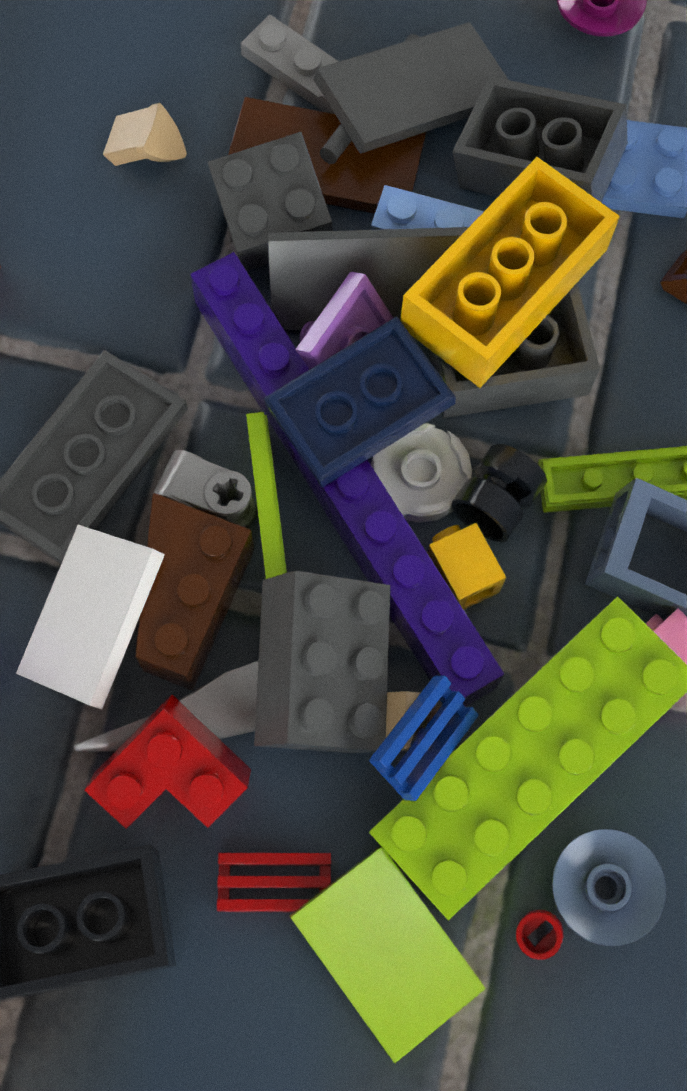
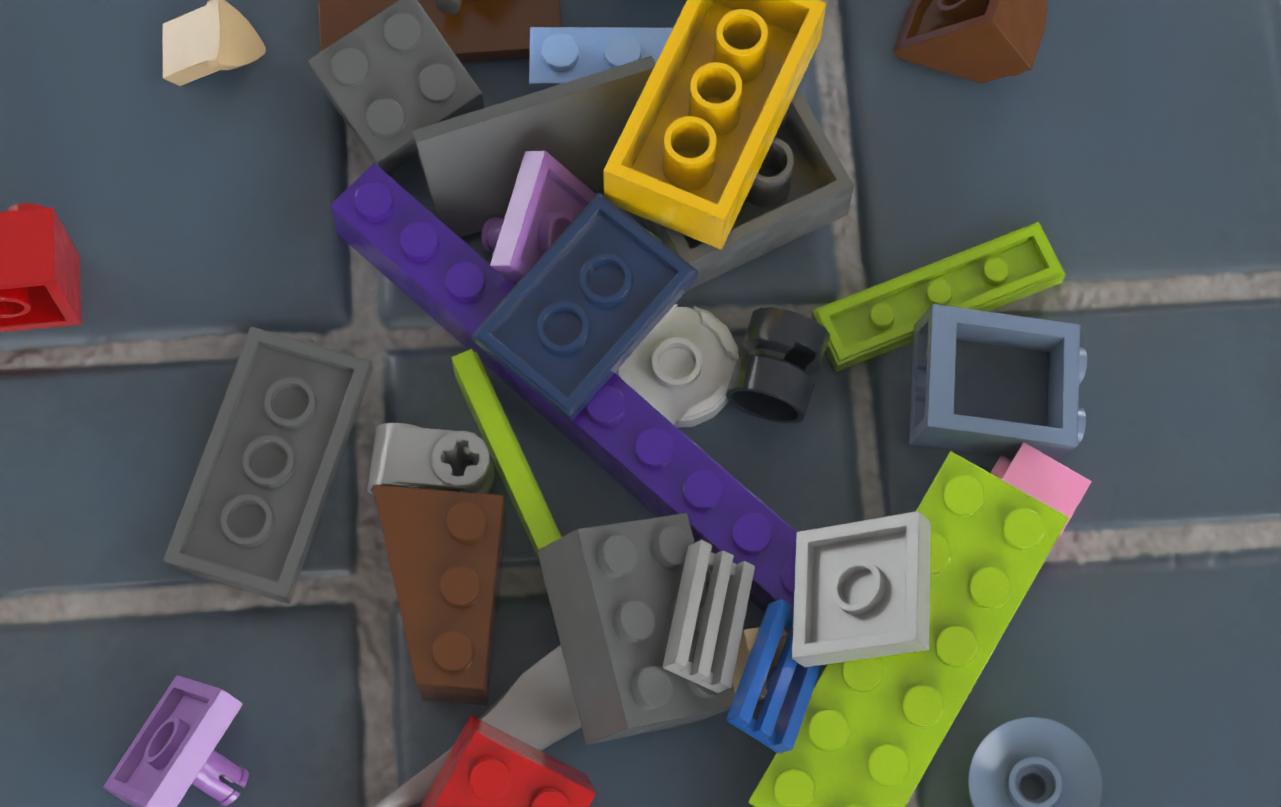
camera: 15 degrees left, 0 degrees up
white tile [16,525,165,709] -> none
yellow brick [427,523,506,610] -> none
none -> light grey tile [662,540,755,693]
none -> light grey plate [792,511,931,667]

